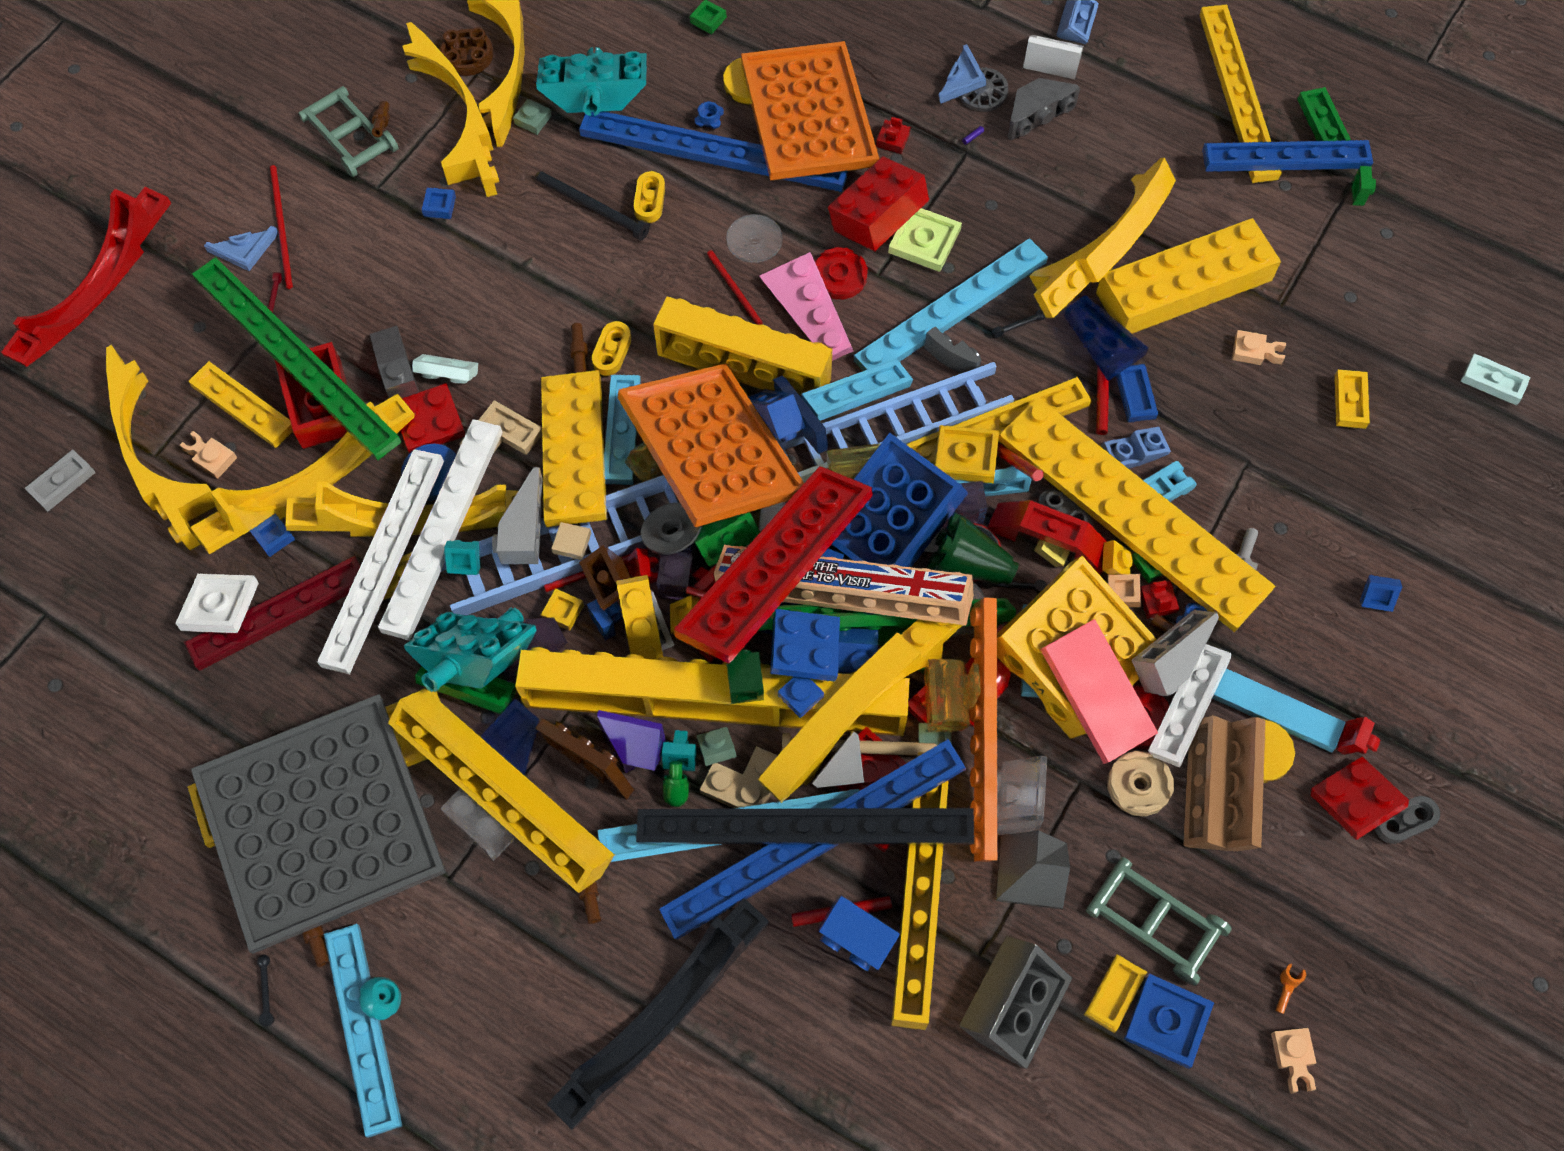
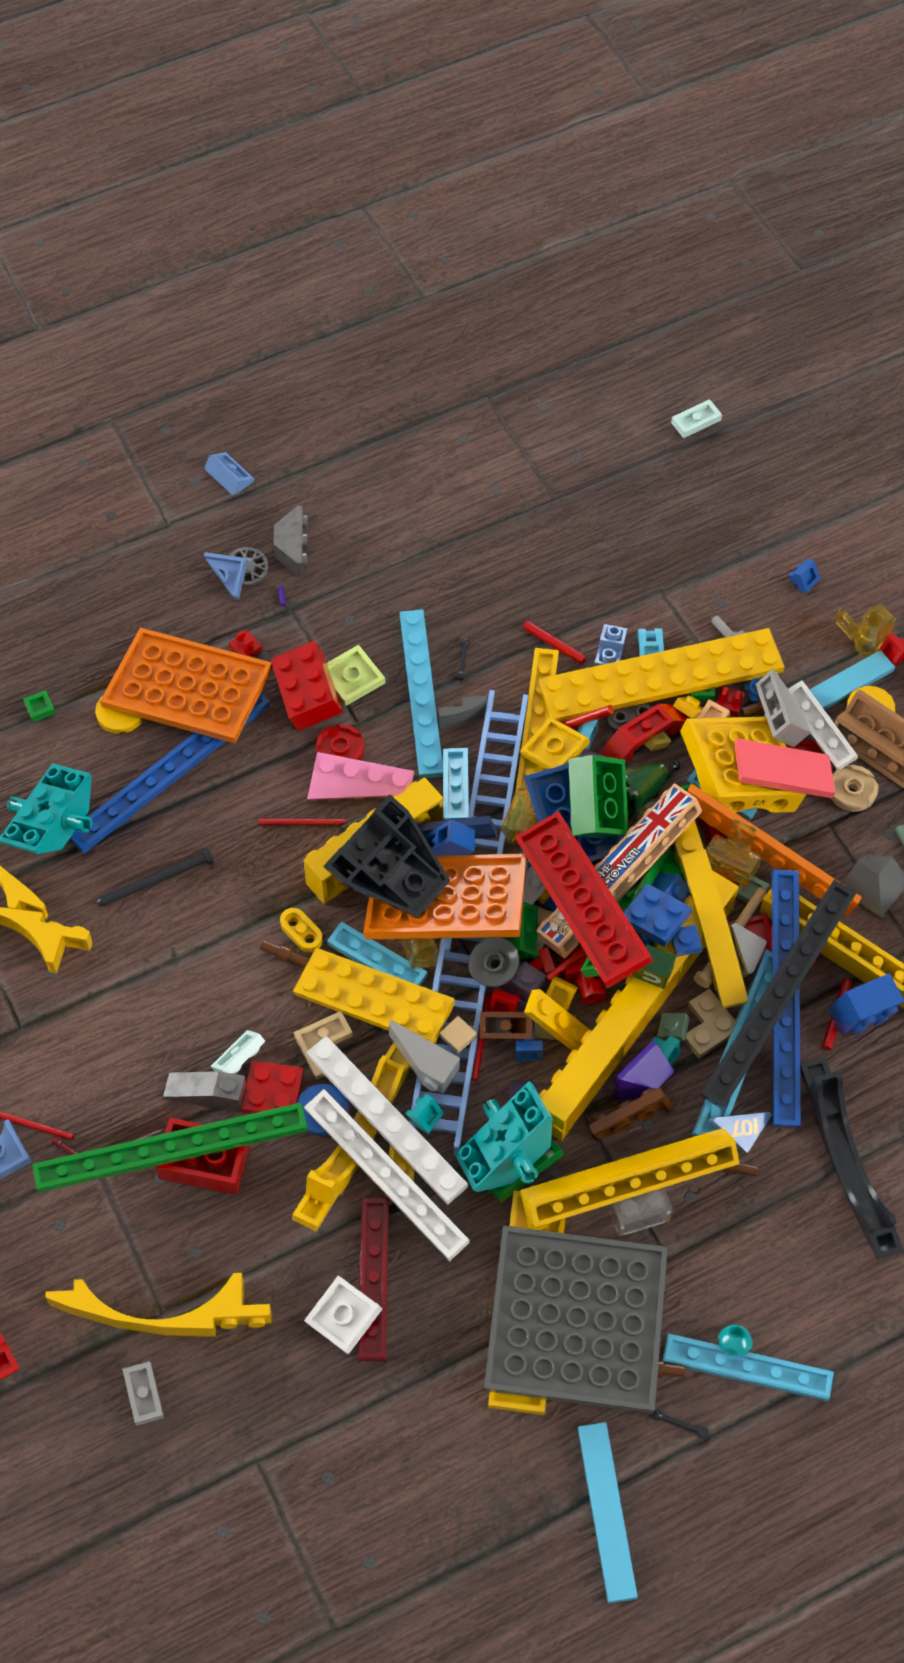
camera: 60 degrees left, 5 degrees down
light nougat plate [180,431,237,479] -> none
yellow plate [188,361,293,448] -> none
yellow slope [191,394,415,554] -> none
blue plate [250,514,295,557] -> none
blue plate [422,188,456,219] -> none
clear blue wing [480,699,540,776] -> none
sand green plate [513,99,552,135] -> none
yellow plate [541,588,584,631] -> none
yellow plate [634,171,665,223] -> none
green cylinder [663,761,689,807] -> none
blue plate [695,101,724,129] -> none
clear dish [726,214,782,263] -> none
clear slope [997,756,1047,835] -> none
white slope [1023,35,1084,80] -> none
yellow slope [1030,157,1176,318] -> none
clear blue wing [1064,295,1149,381] -> none
yellow brick [1096,218,1281,337] -> none
blue tile [1115,364,1158,423] -> none
yellow plate [1199,4,1282,183] -> none
blue tile [1202,140,1373,172] -> none
light nougat plate [1232,330,1286,365] -> none
green plate [1297,87,1351,141] -> none
yellow plate [1335,369,1370,429] -> none
green plate [1352,166,1376,206] -> none
none -> black wedge [323,794,450,918]
none -> green brick [568,755,628,839]
none -> medium azure tile [578,1422,638,1604]
none -> tile [709,1112,772,1153]
none -> clear yellow piece [835,603,896,656]

